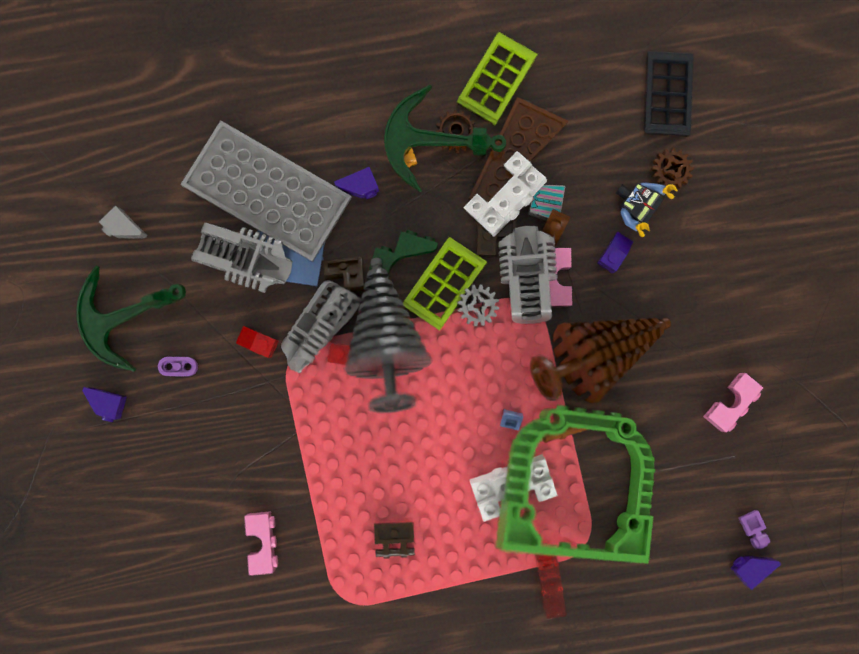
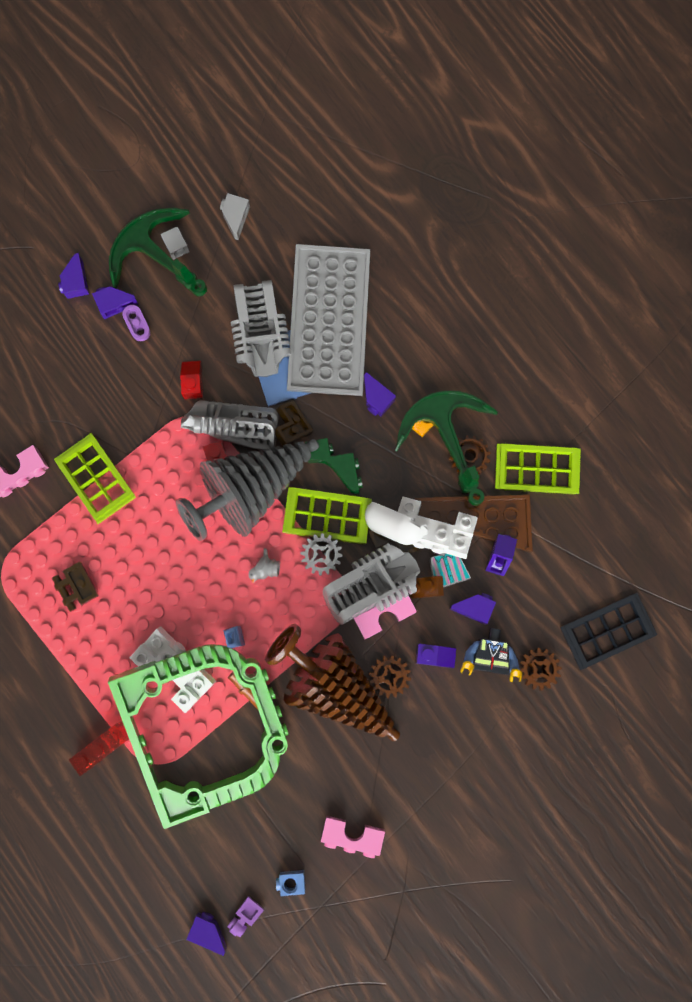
camera: 65 degrees right, 5 degrees down
none -> lime piece [54,433,136,524]
none -> dark purple slope [92,286,139,319]
none -> light grey panel [161,227,189,260]
none -> light grey animal [248,548,280,583]
none -> medium blue brick [276,870,306,896]
none -> white brick [365,502,428,545]
none -> reddish brown gear [369,655,411,698]
none -> dark purple slope [450,593,496,624]
none -> dark purple slope [485,534,517,576]

